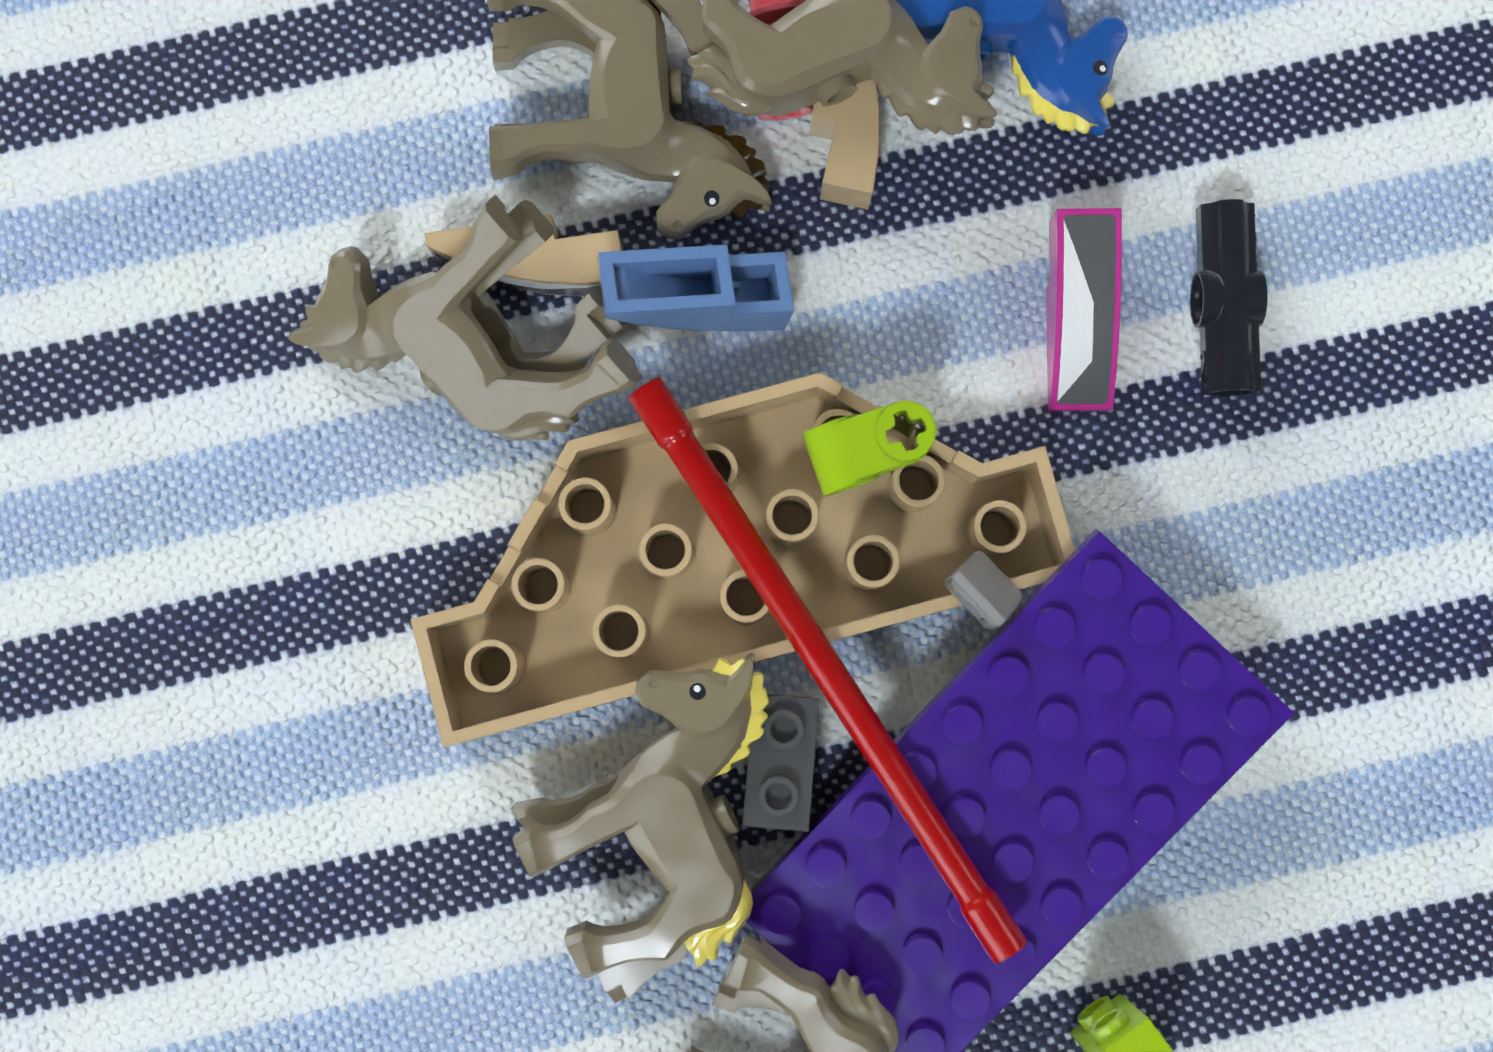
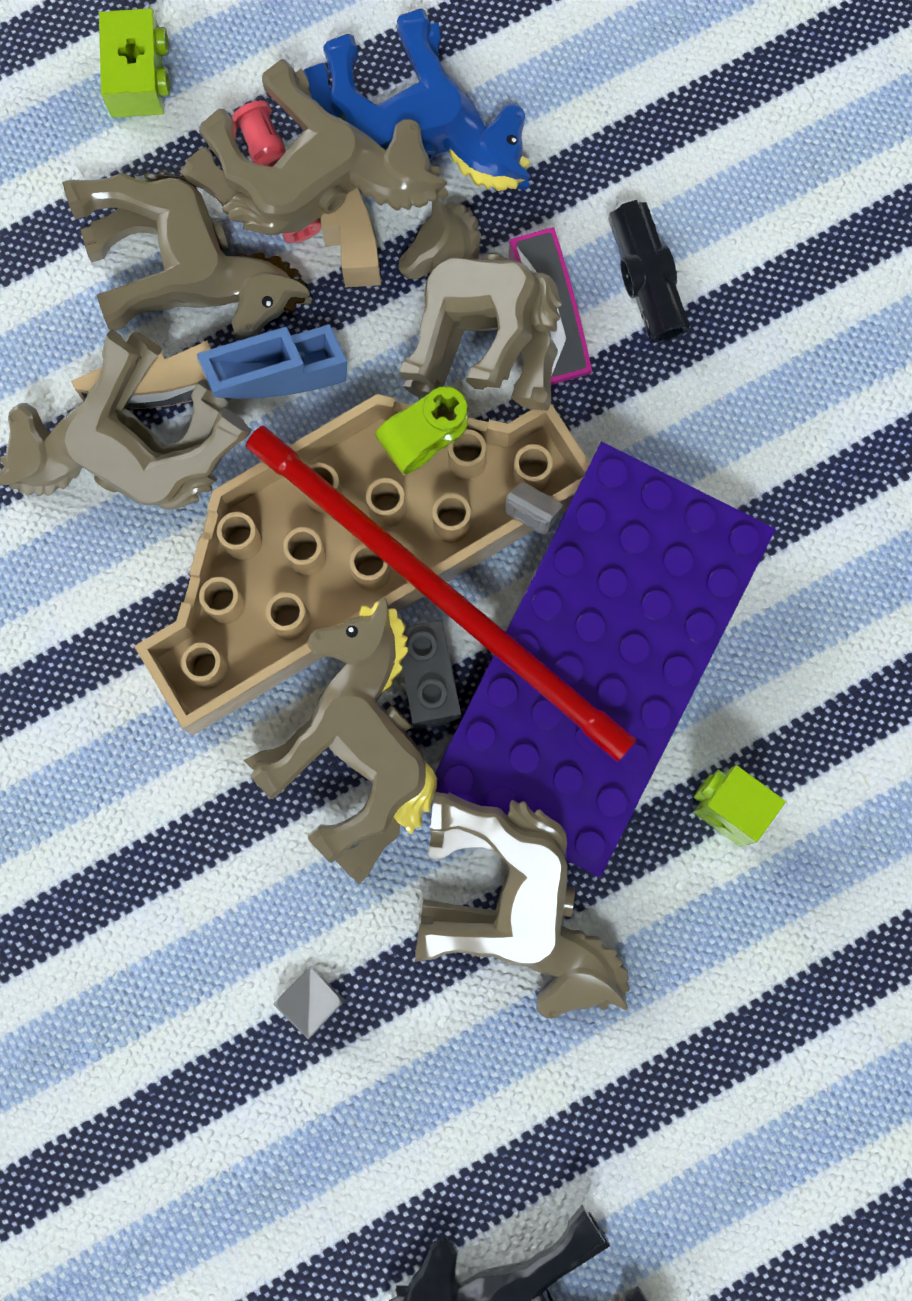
camera: 15 degrees left, 5 degrees down
none -> dark tan animal [399,200,562,411]

